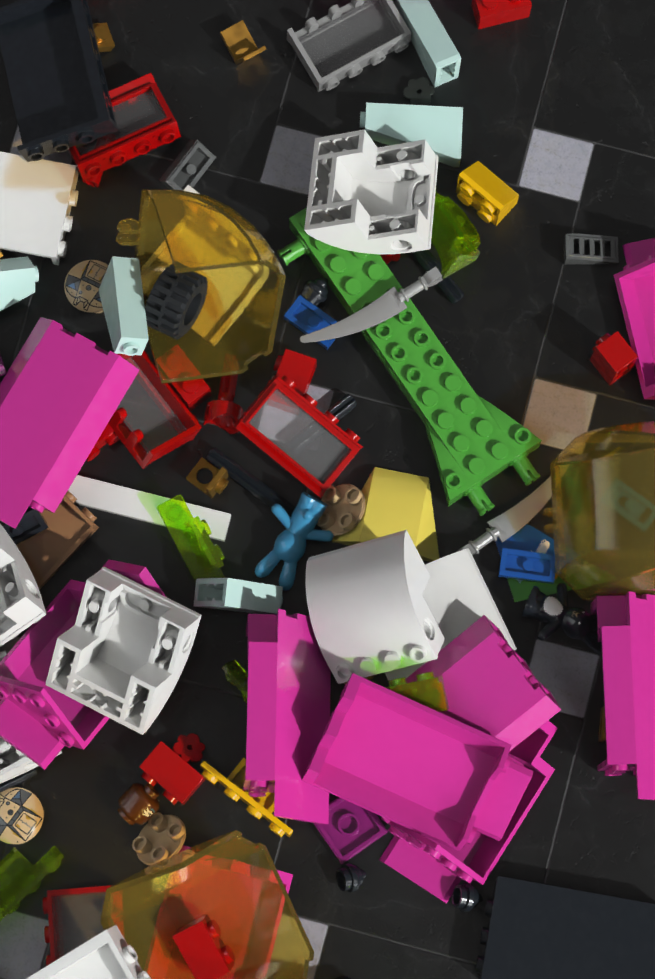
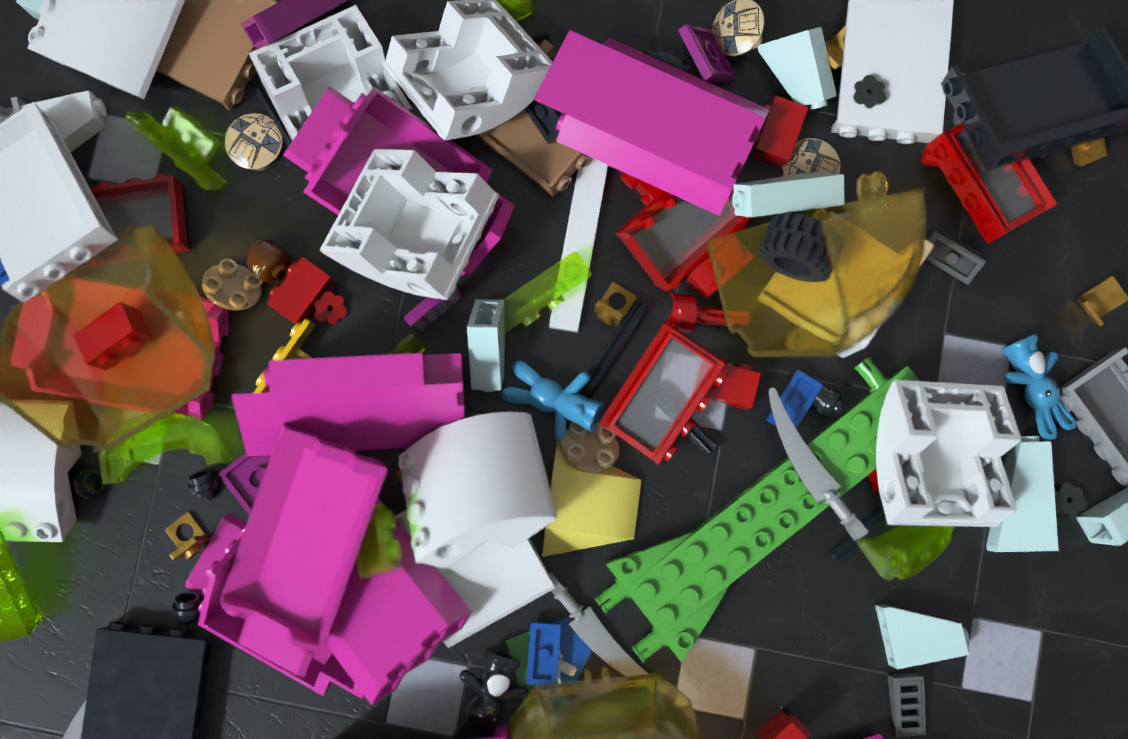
camera: 90 degrees right, 5 degrees up
yellow slope [456,161,519,226] -> none
none -> clear neon green windscreen [99,413,232,485]
none -> pearl gold bracket [165,512,210,560]
none -> magenta tile [404,287,462,335]
none -> red brick [752,96,809,168]
none -> pearl dark grey plant [853,75,886,109]
none -> light aqua slope [875,604,970,669]
none -> dark azure animal [1002,334,1076,441]

